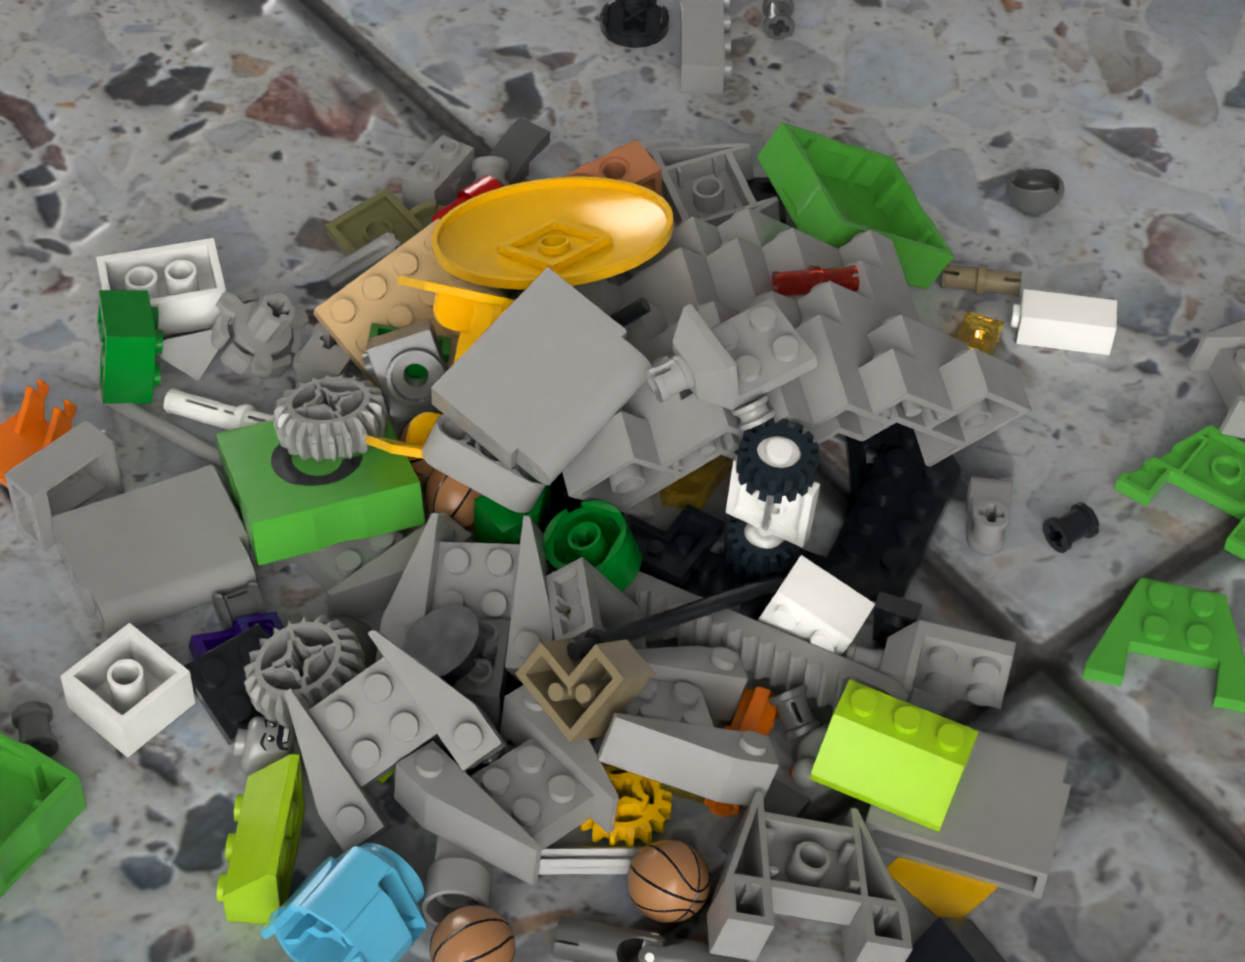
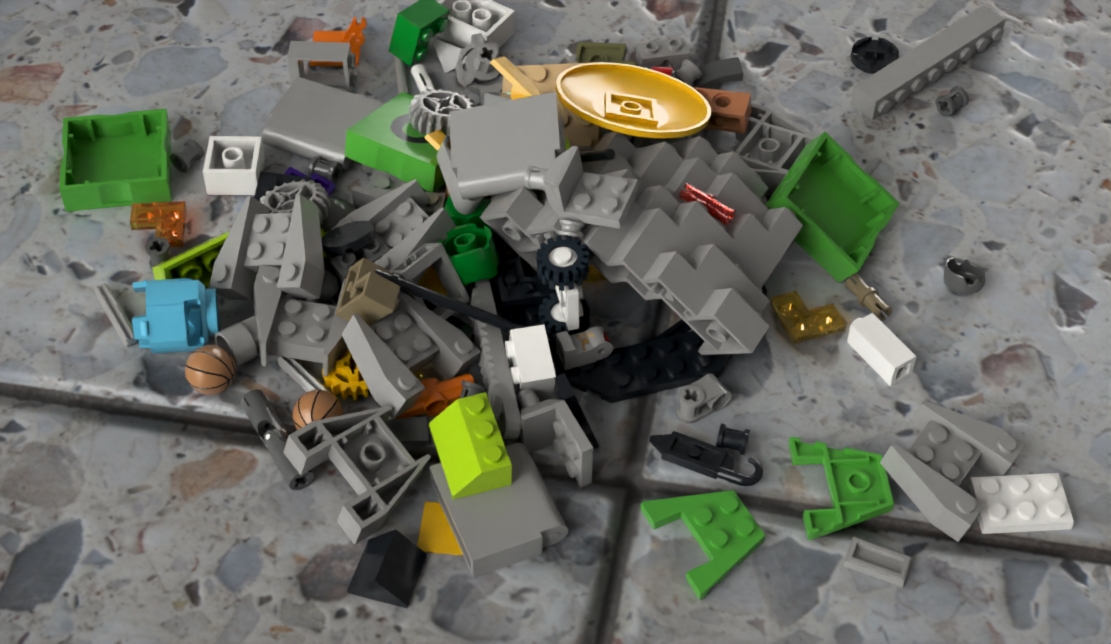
camera: 50 degrees right, 0 degrees up
none -> clear orange plate [130,201,187,247]
none -> dark grey bush [145,237,173,271]
none -> light grey leg [556,326,614,370]
none -> black plate [650,431,763,487]

